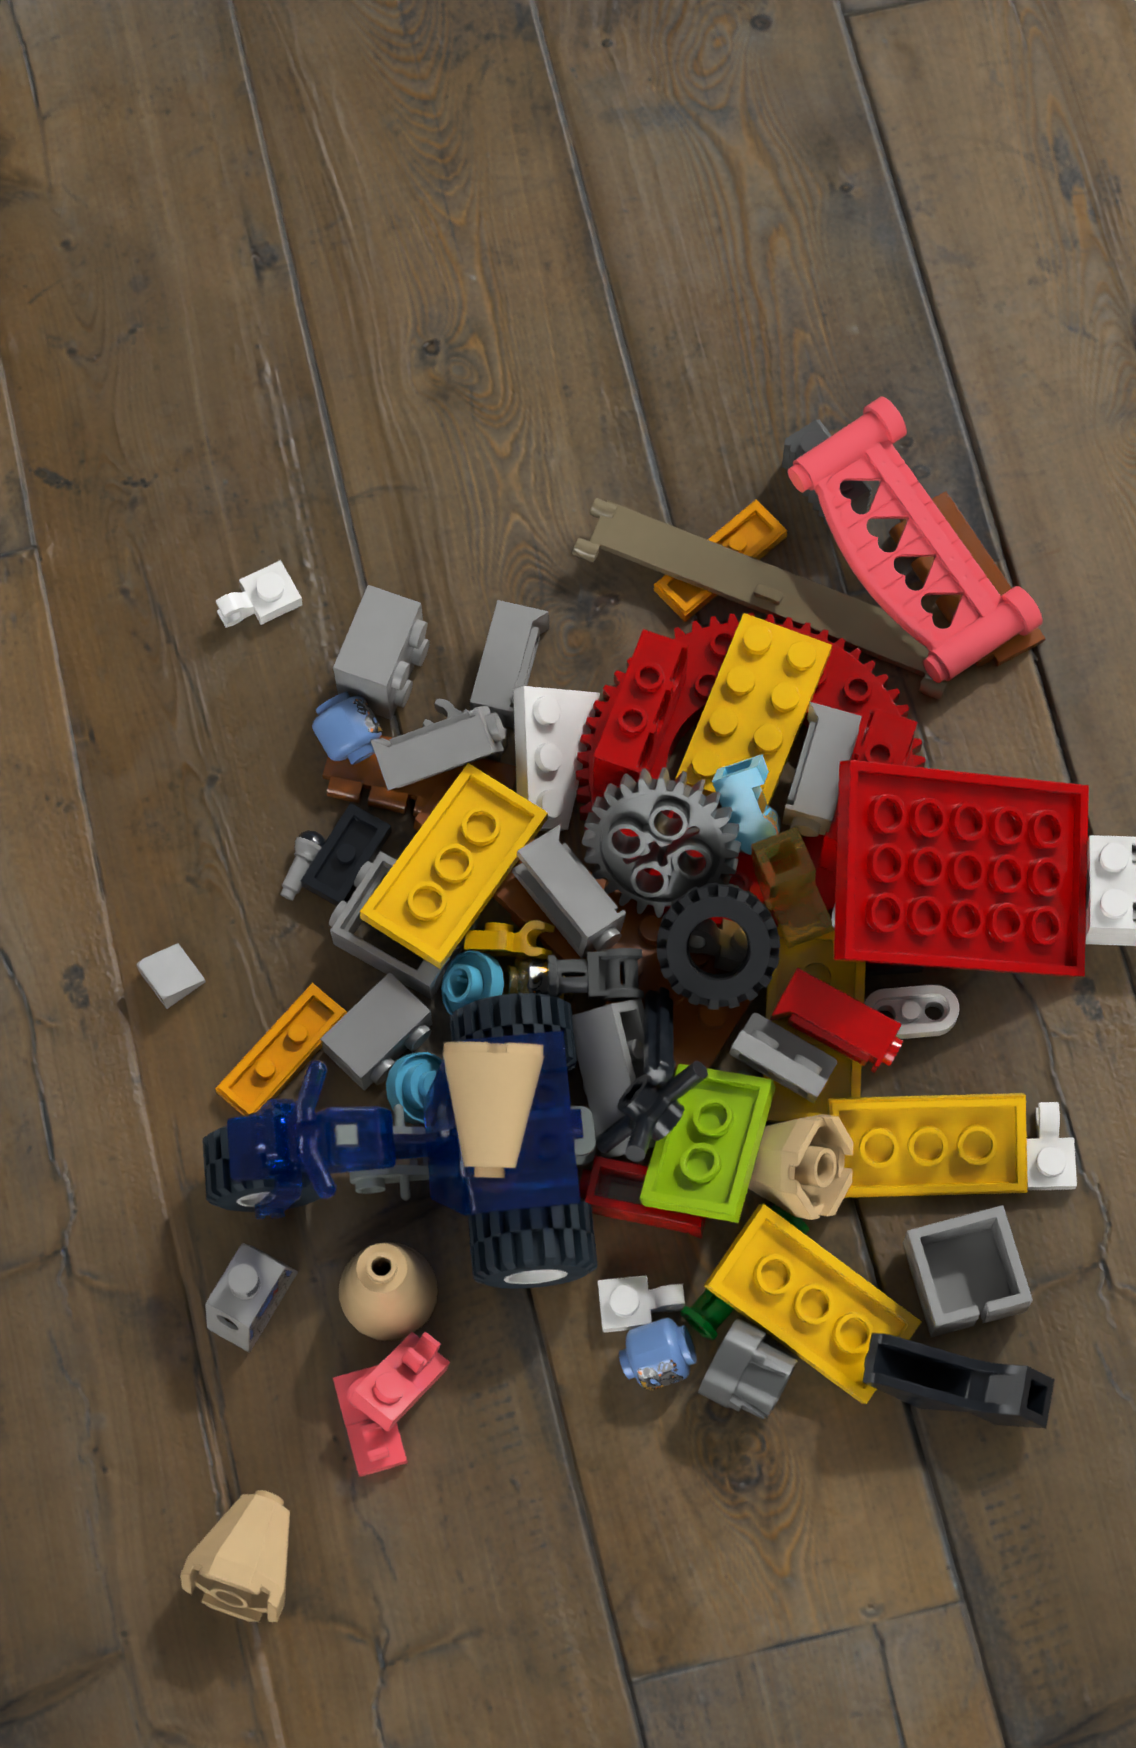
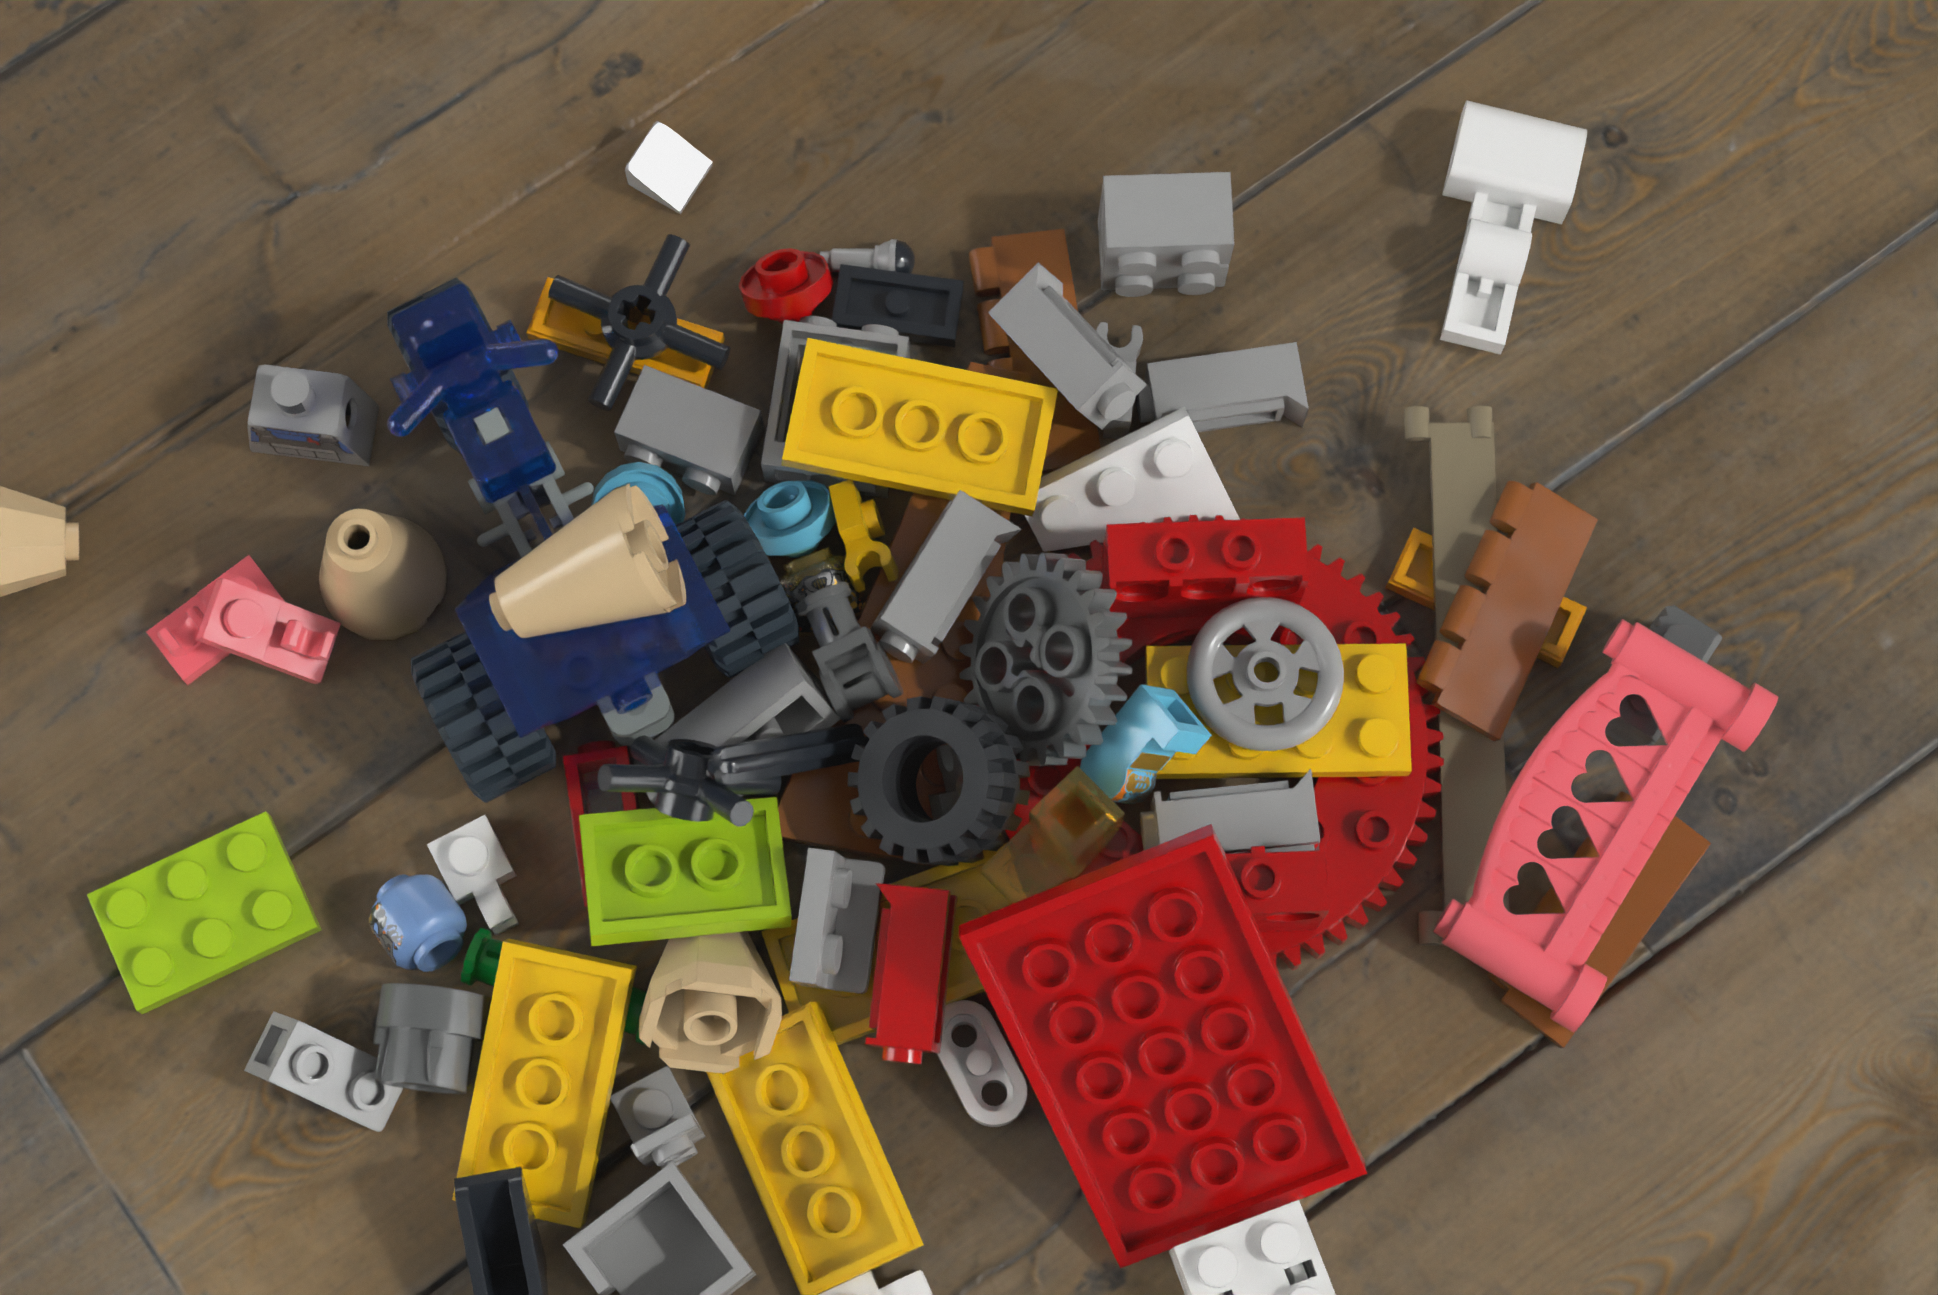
camera: 65 degrees right, 5 degrees up
white plate [216,560,302,628] -> none
medium blue head [312,692,382,765] -> none
none -> lime plate [87,811,322,1014]
none -> light grey bracket [244,1011,403,1132]
none -> black bar [548,234,731,411]
none -> light grey bracket [610,1065,706,1169]
none -> red plate [738,248,833,324]
none -> light grey plate [1187,597,1344,751]
none -> dark orange windscreen [1417,481,1598,741]
none -> white plate [1440,100,1587,355]

